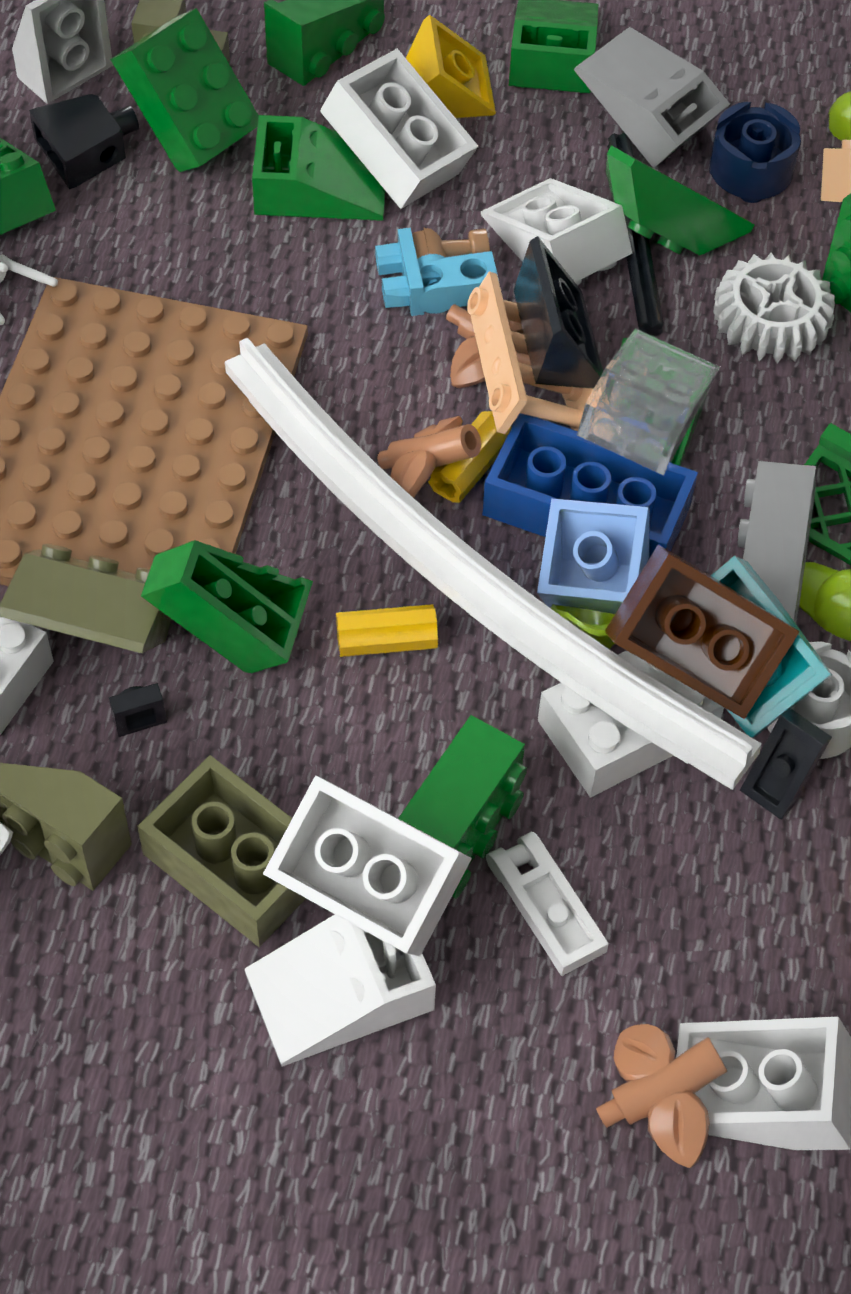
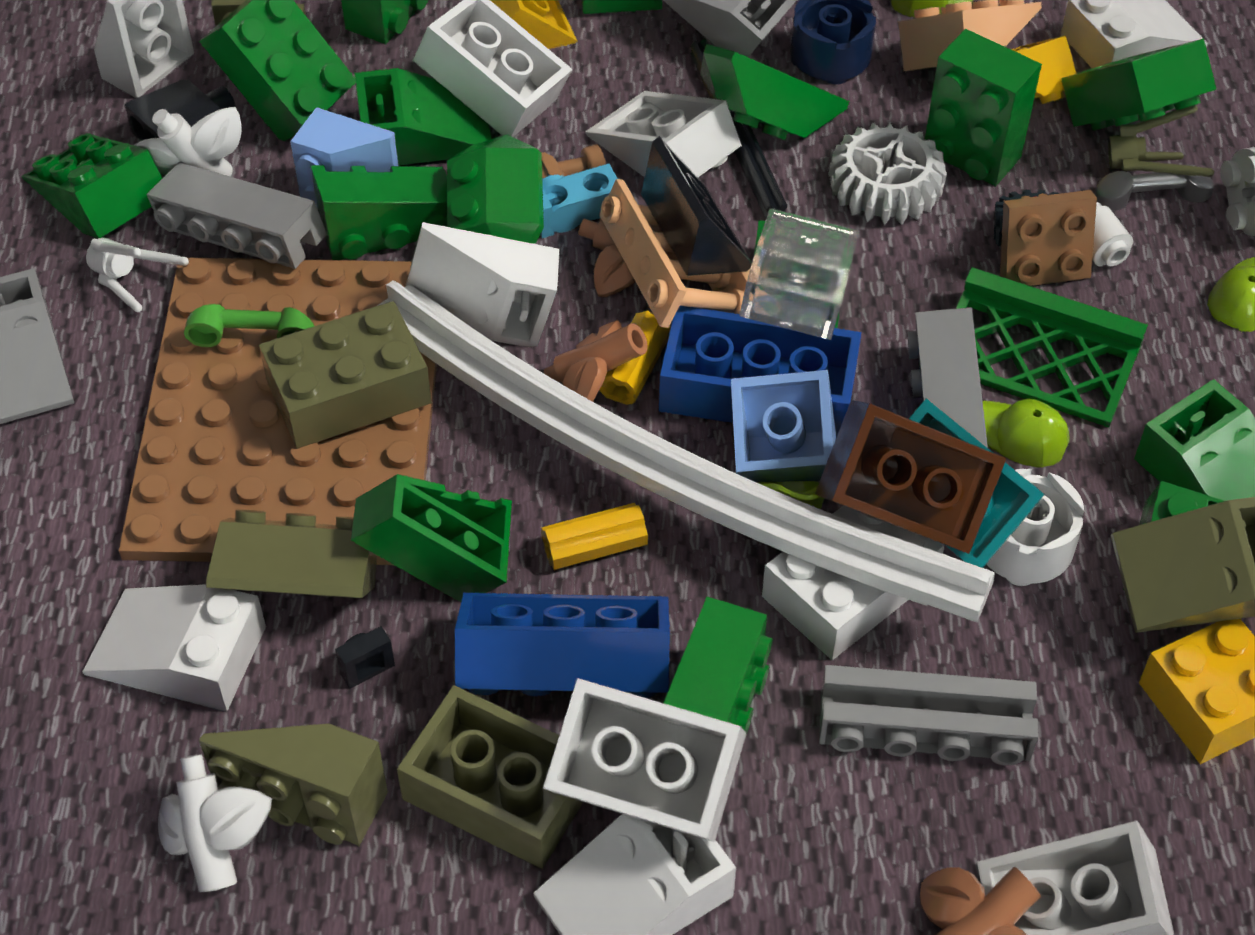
camera: 10 degrees left, 5 degrees down
white plate [486,831,609,976] -> none
black plate [740,708,832,820] -> none
none -> white plant [134,107,242,177]
none -> light grey brick [147,162,327,269]
none -> bright green bar [184,304,314,347]
none -> olive brick [259,301,432,449]
none -> light blue slope [290,107,398,209]
none -> green wedge [310,165,447,260]
none -> white slope [406,222,559,347]
none -> green wedge [447,134,544,244]
none -> blue brick [455,593,670,698]
none -> light grey brick [819,665,1038,765]

